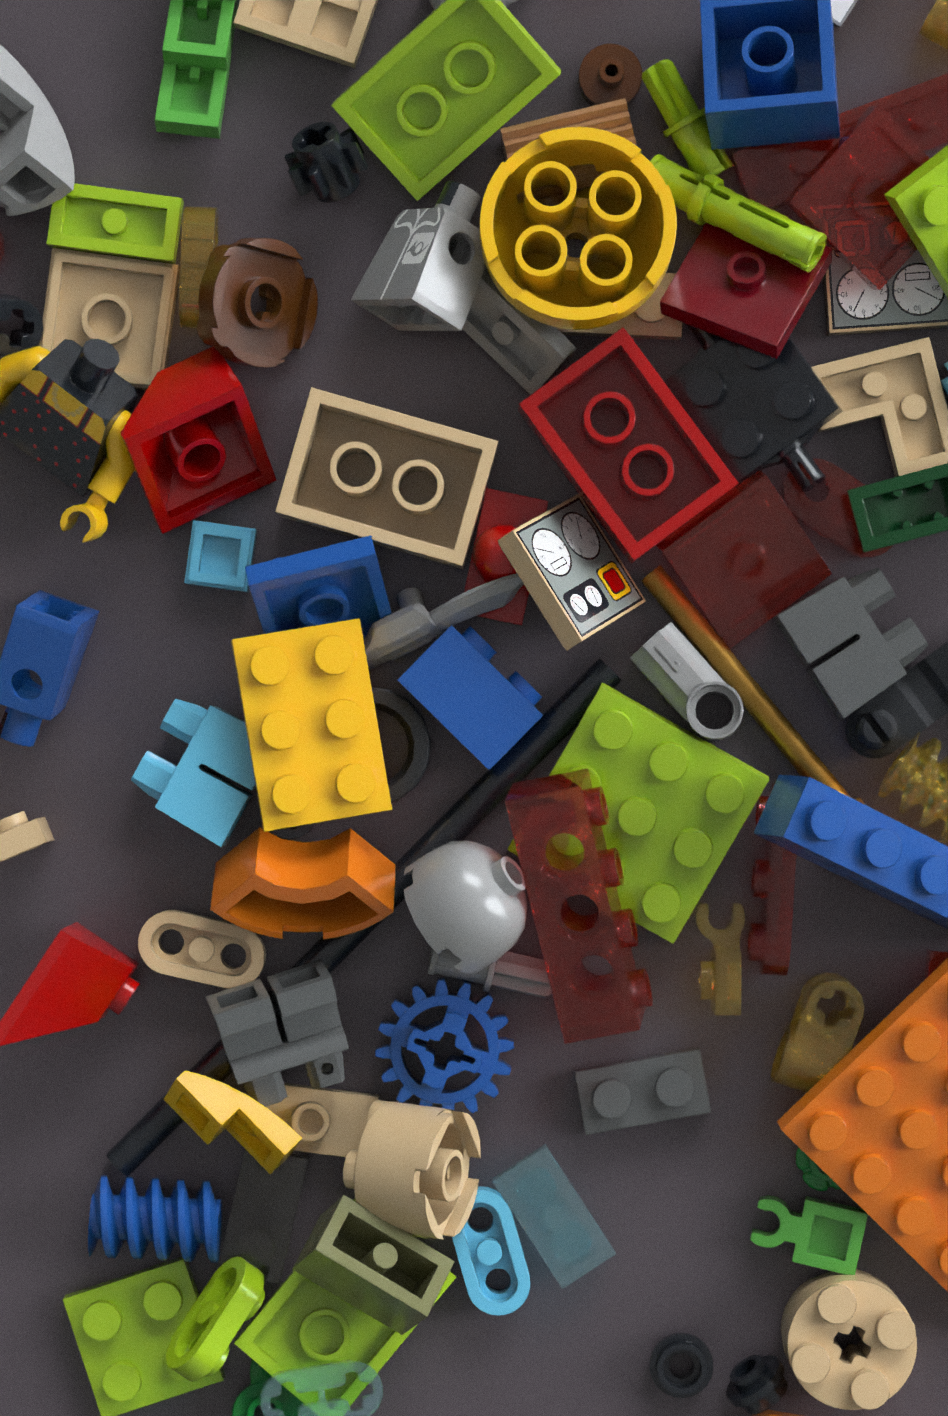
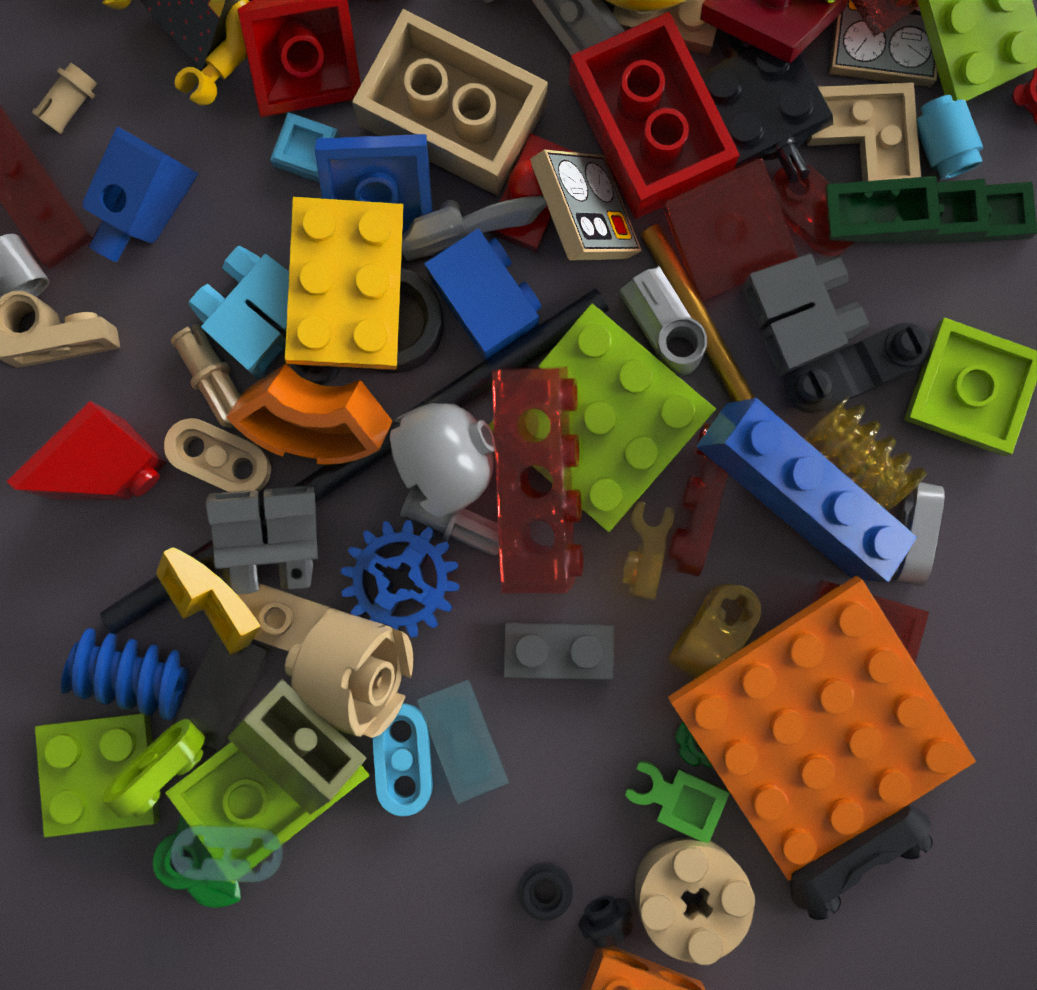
camera: 10 degrees right, 5 degrees down
none -> tan axle [171,324,240,428]

